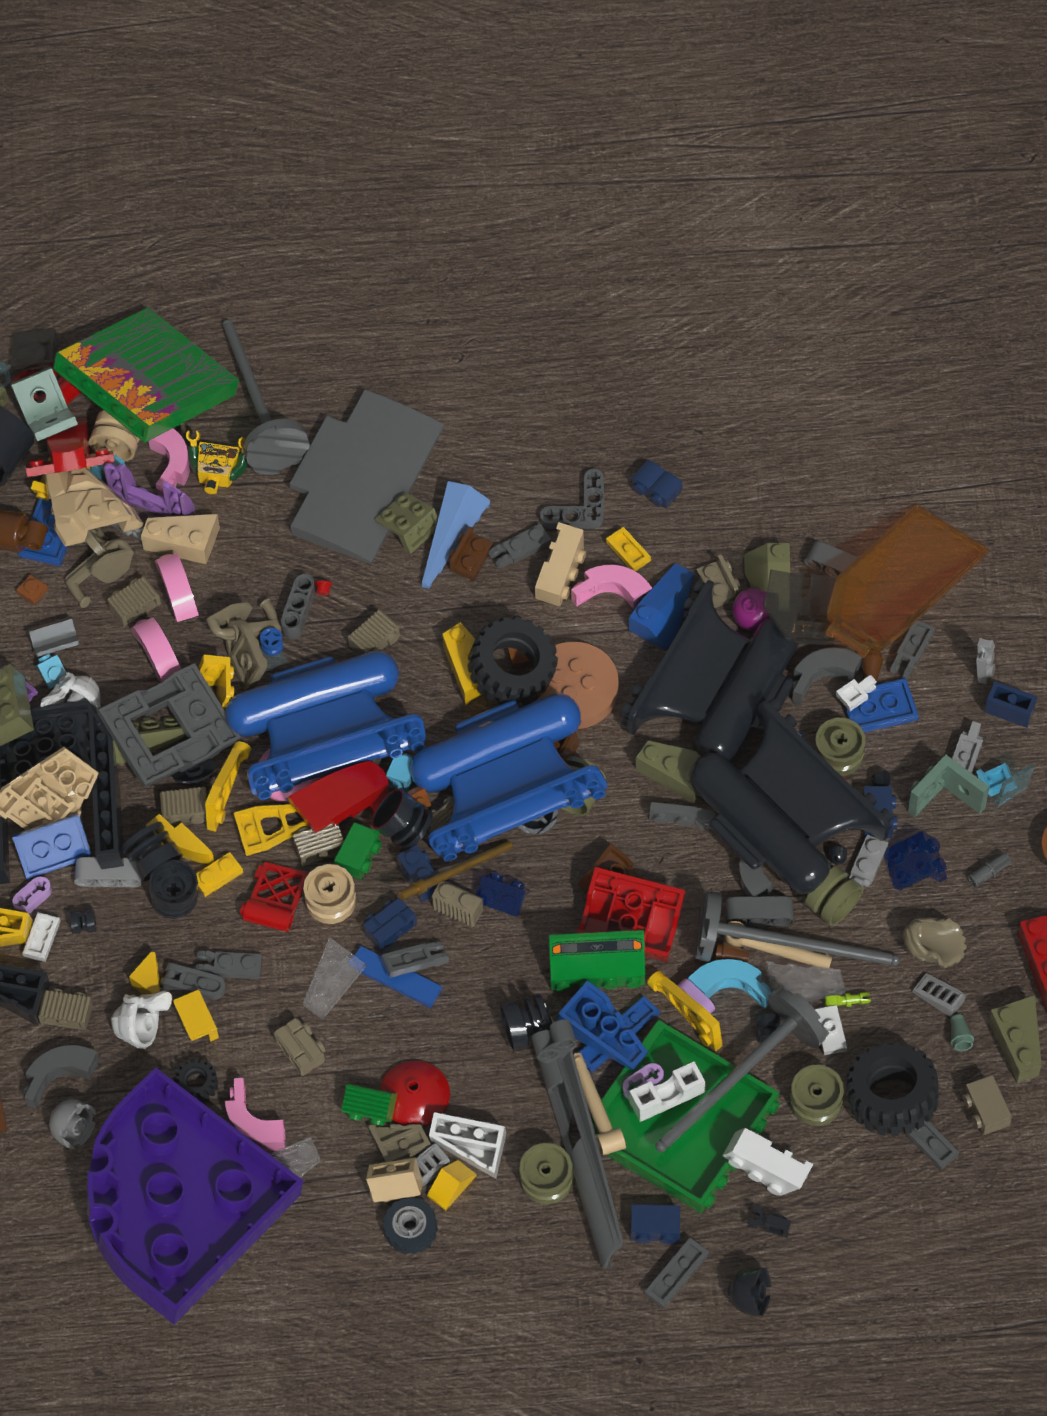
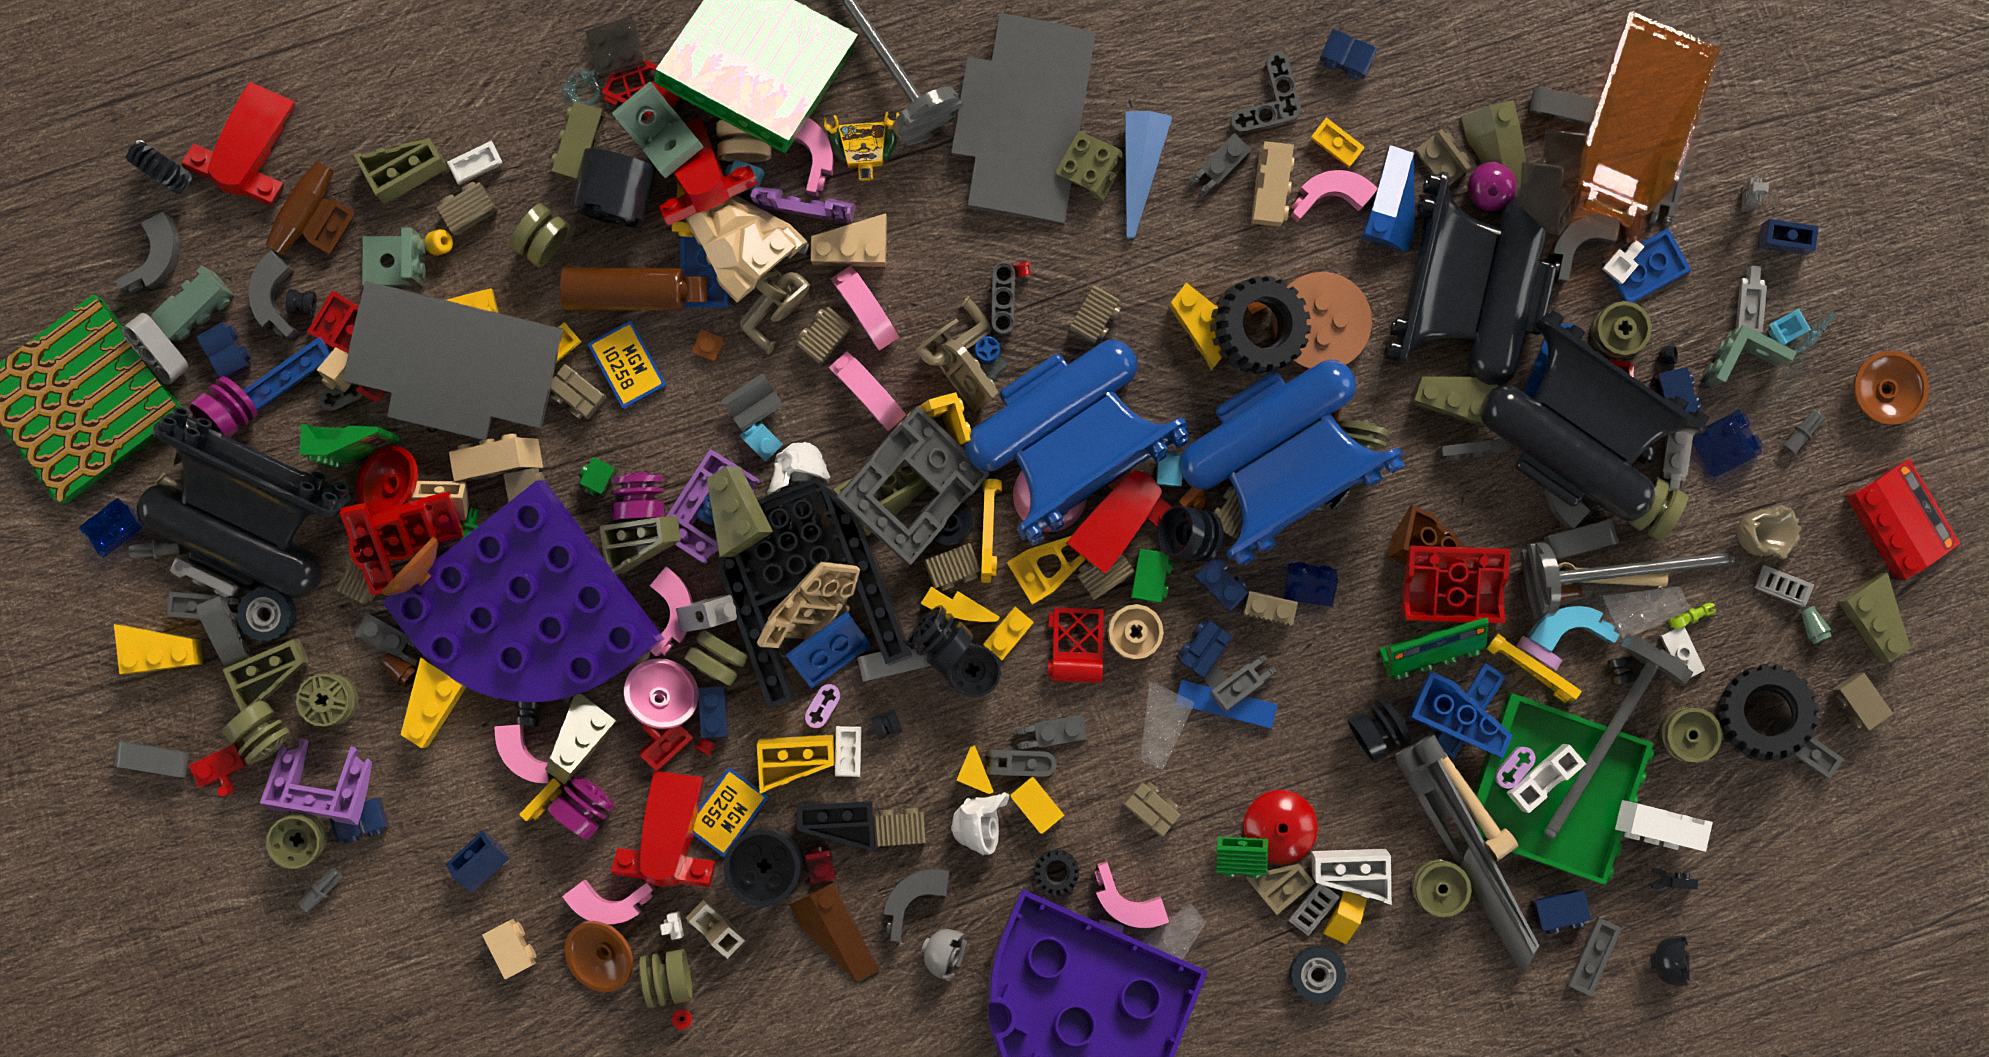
camera: 25 degrees left, 25 degrees up
tan brick [366,1157,423,1202] -> none
pearl gold bar [398,841,513,900] -> none
reddish brown bracket [448,526,493,581] -> none

